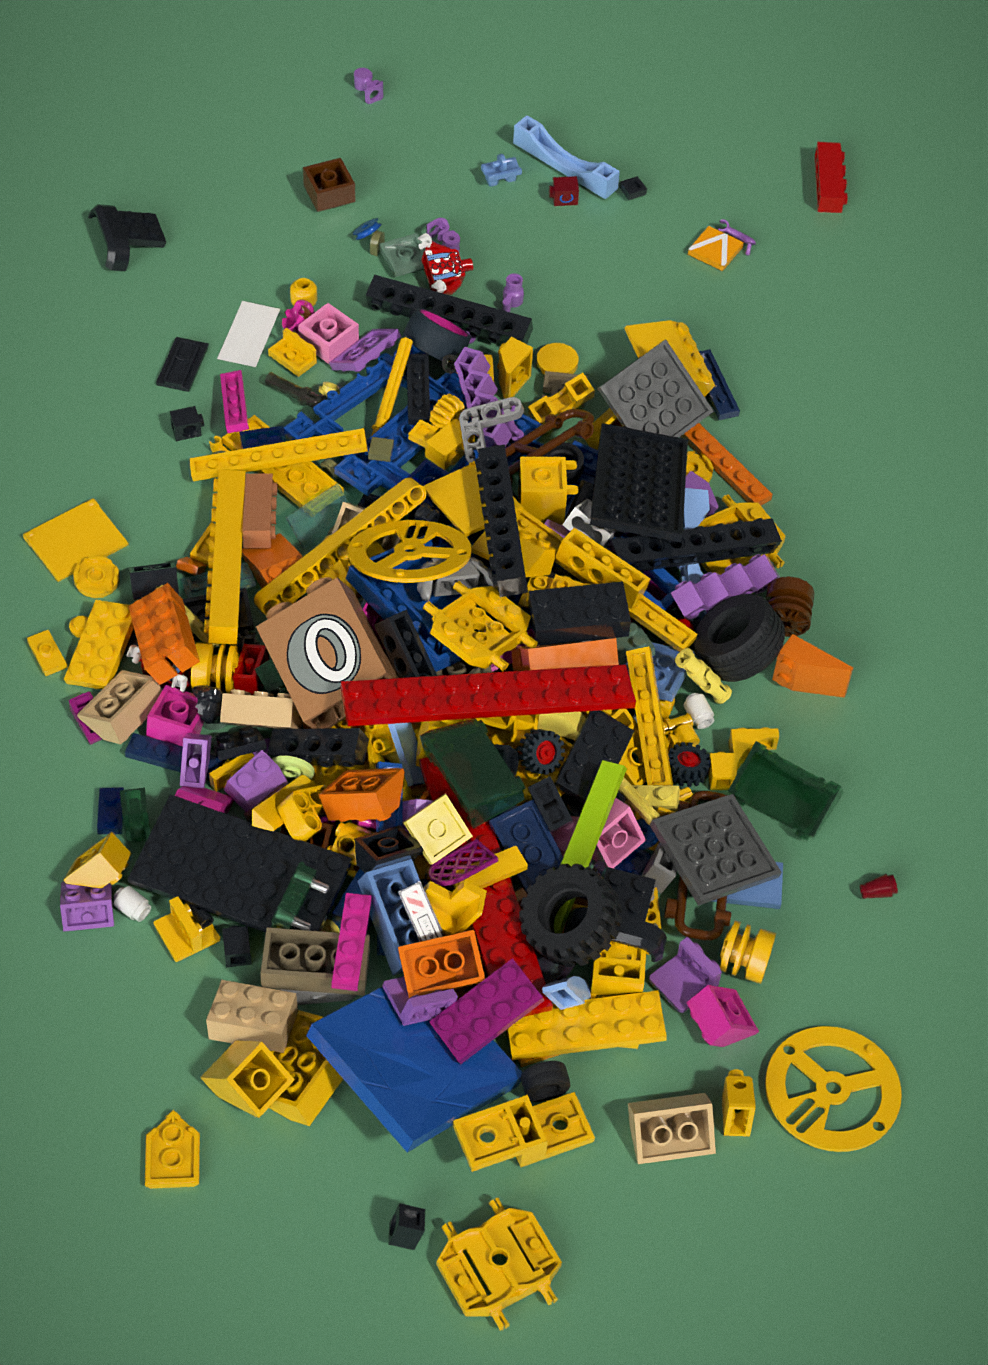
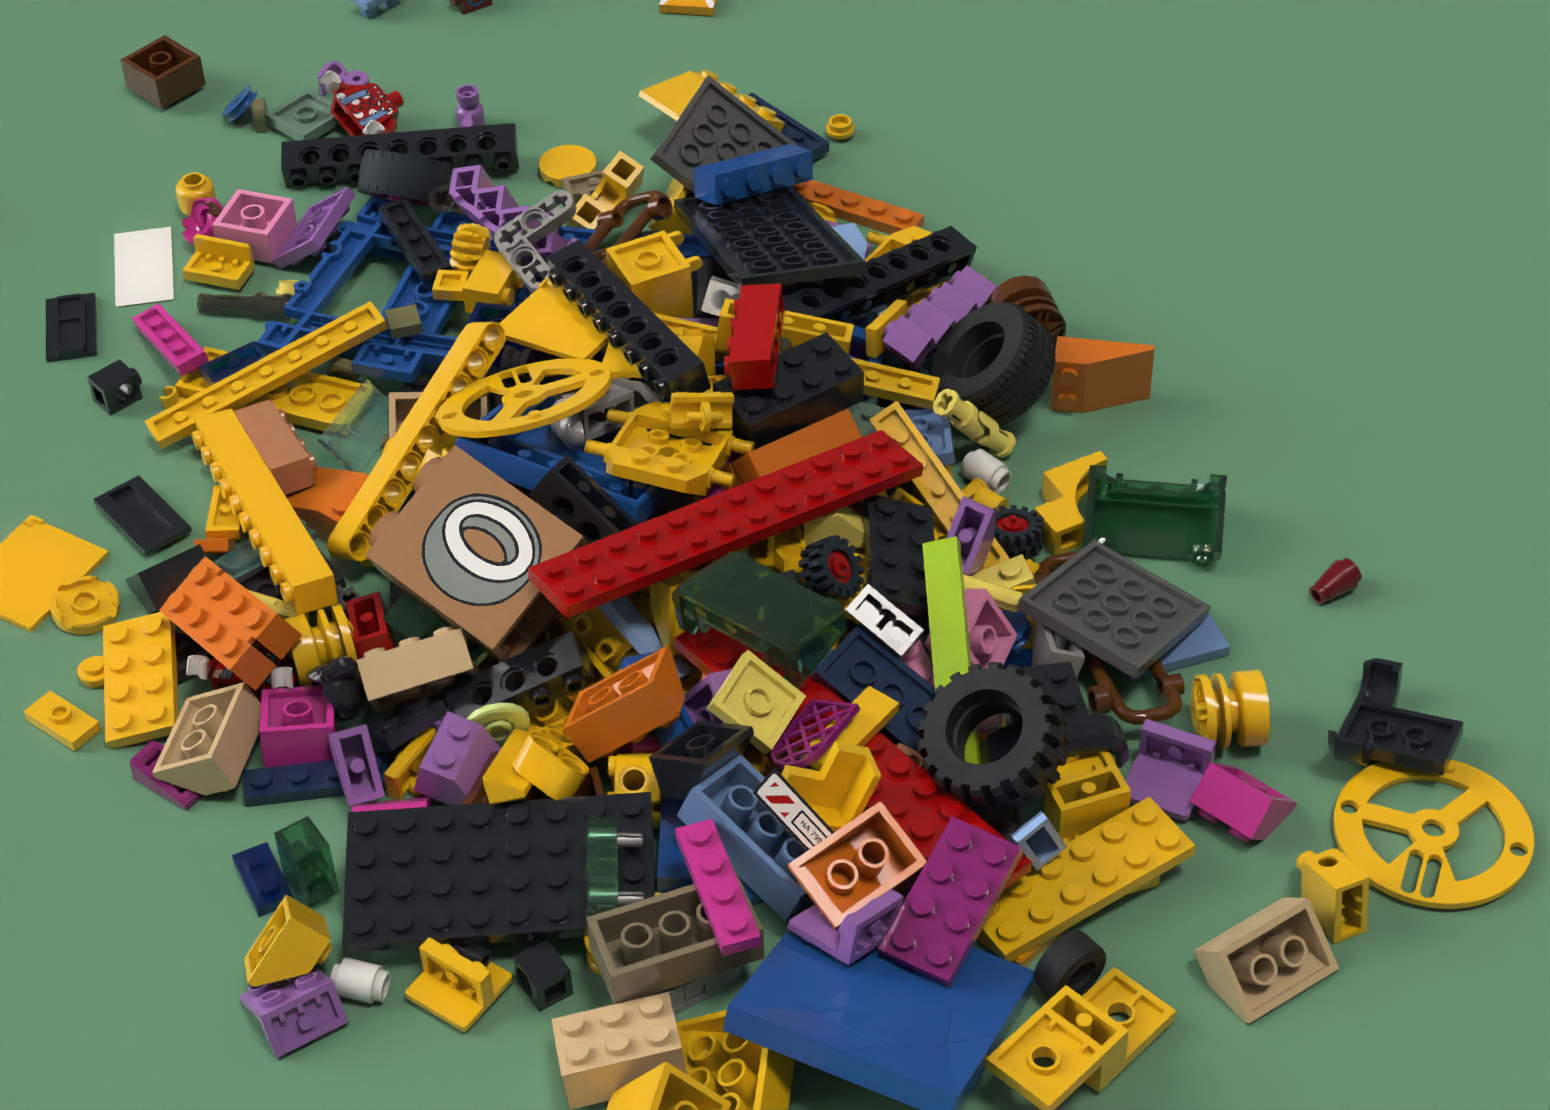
camera: 20 degrees left, 10 degrees down
yellow axle [371,337,413,436] -> none
yellow slope [497,337,533,399] -> none
none -> black piece [93,475,192,556]
none -> yellow hips [669,392,734,432]
none -> blue brick [693,144,813,205]
none -> red brick [724,283,785,390]
none -> yellow plate [826,114,855,140]
none -> yellow tile [865,299,907,359]
none -> medium lavender slope [947,496,996,575]
none -> black piece [1328,658,1464,775]

